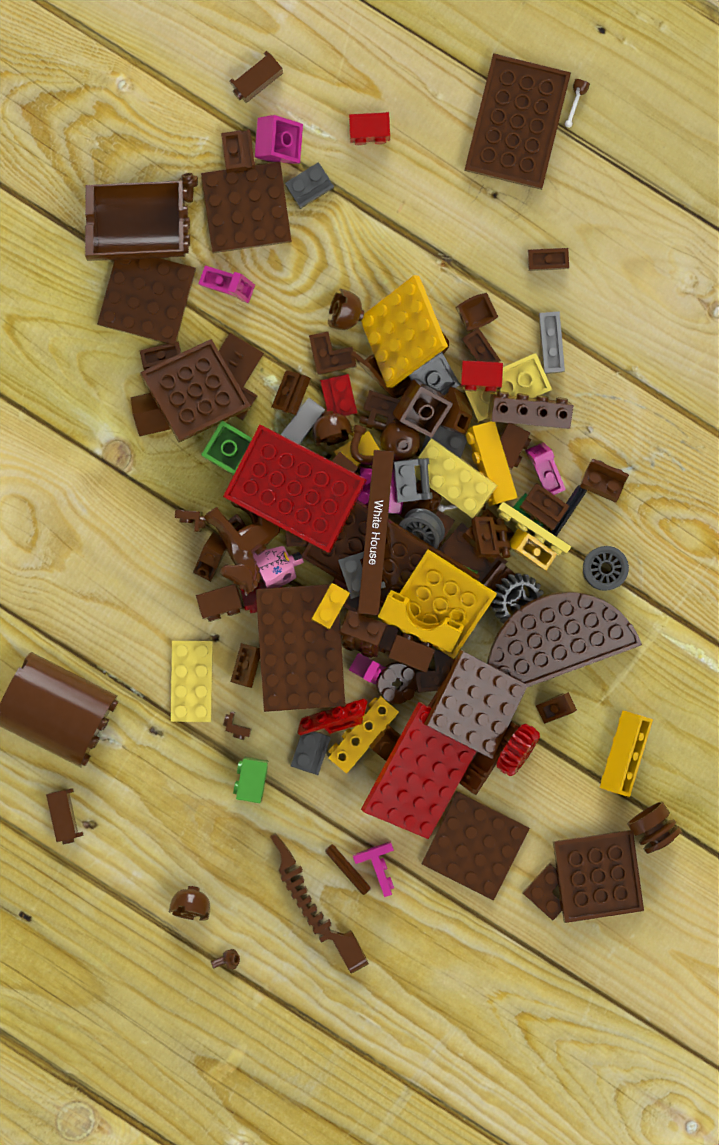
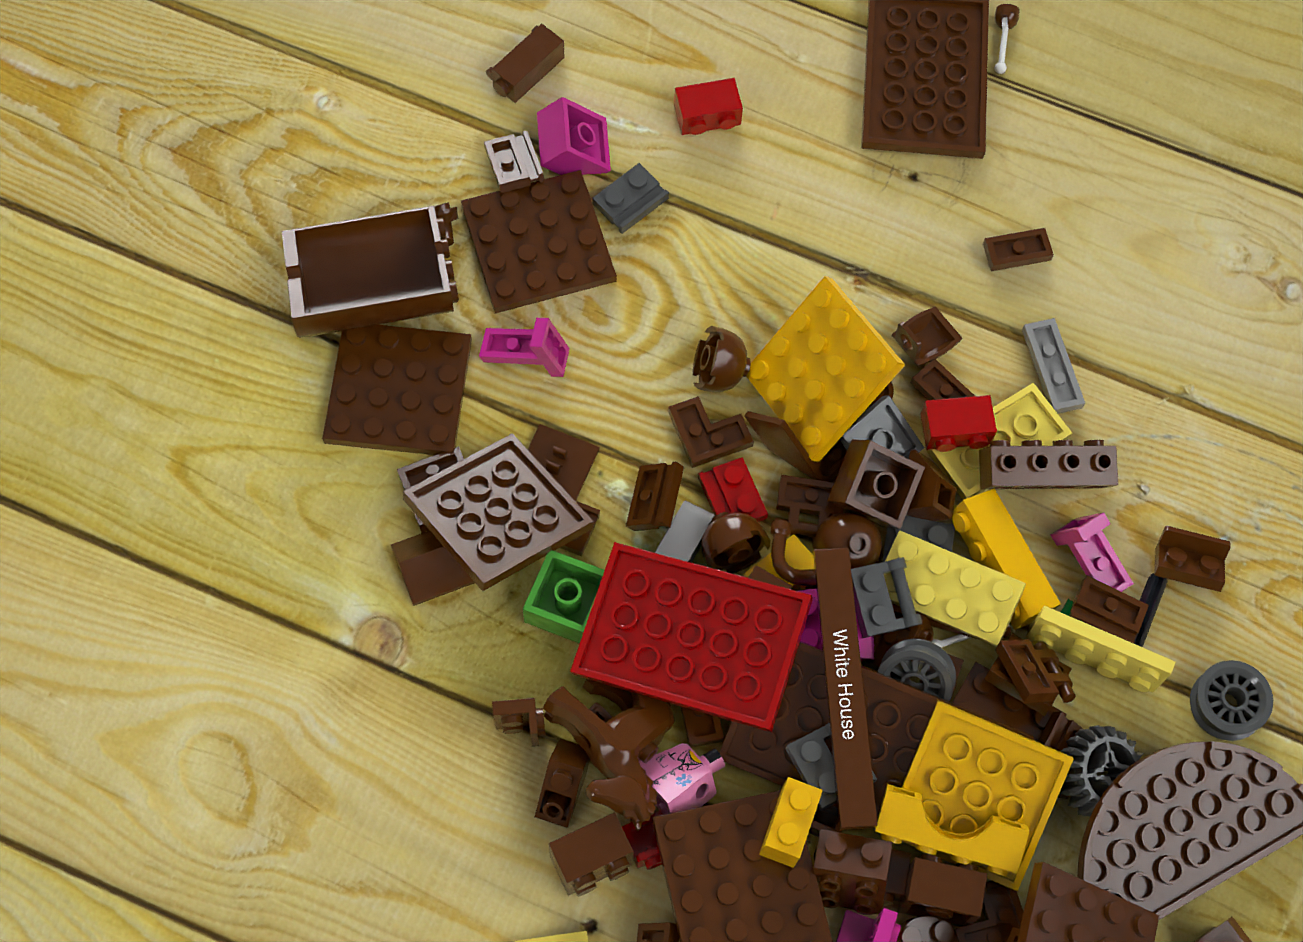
camera: 10 degrees left, 20 degrees down
reddish brown slope [500,423,532,470] -> none
yellow brick [509,529,557,571] -> none

